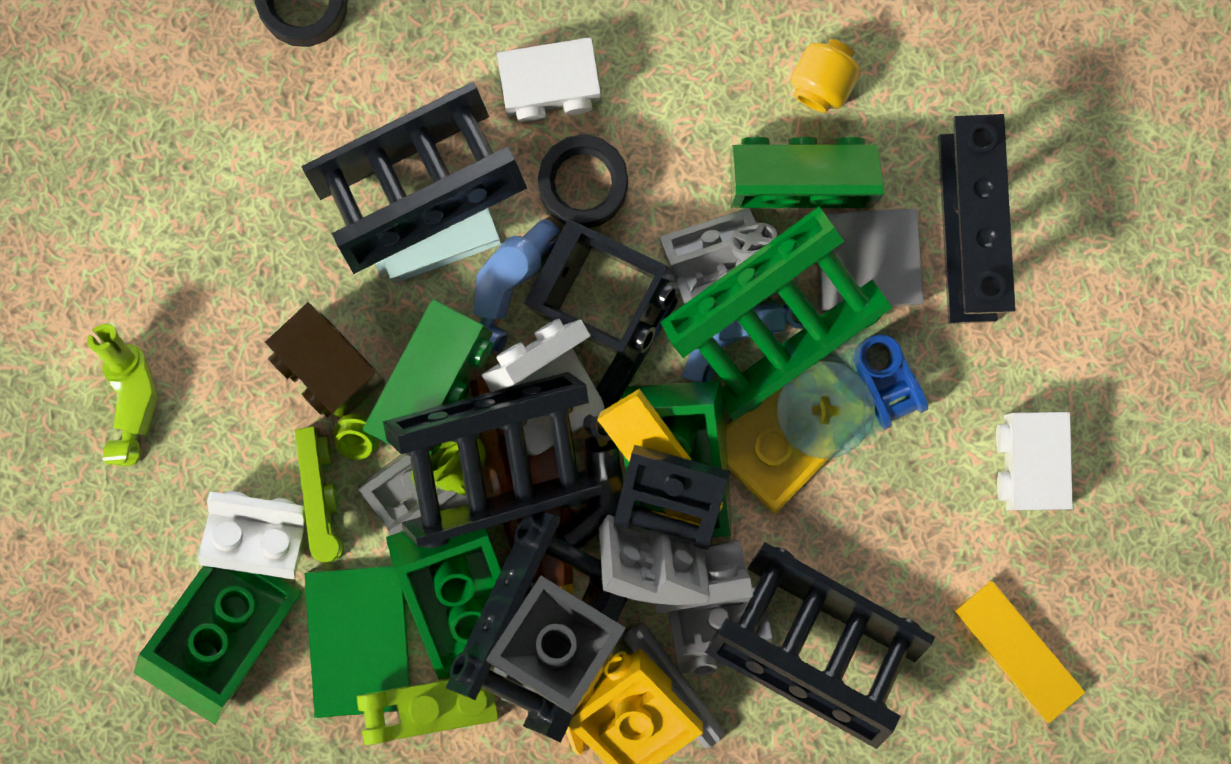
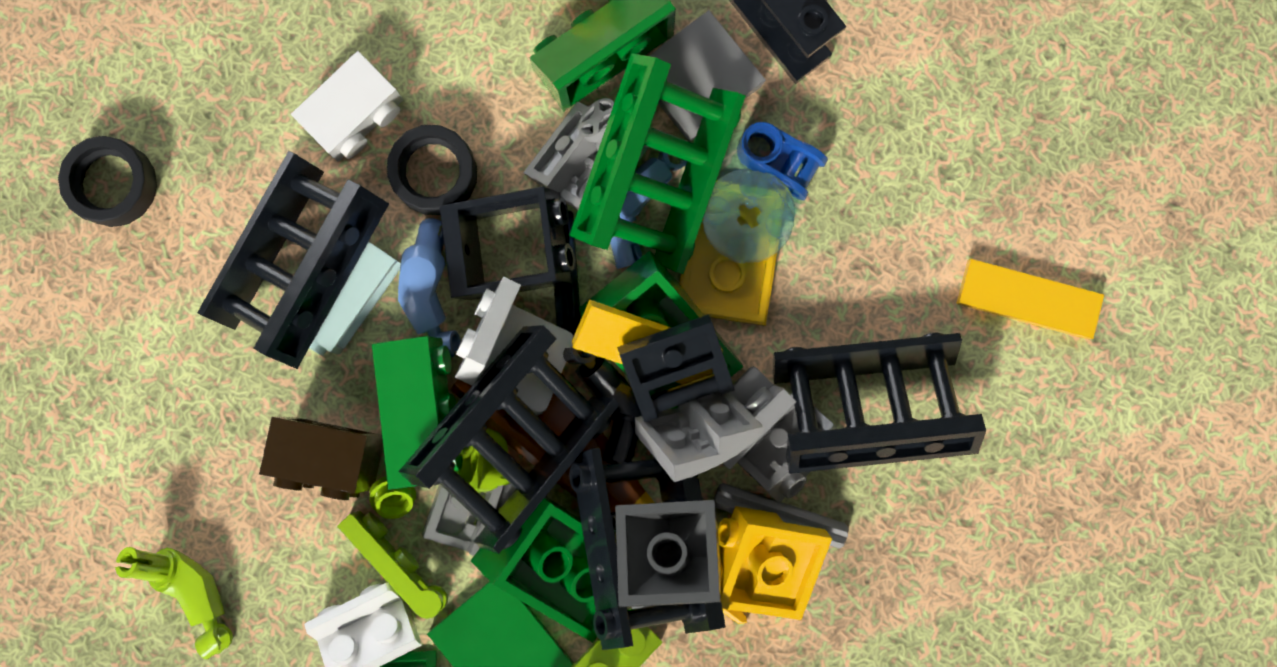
camera: 30 degrees left, 0 degrees up
white brick [996,412,1073,511] -> none

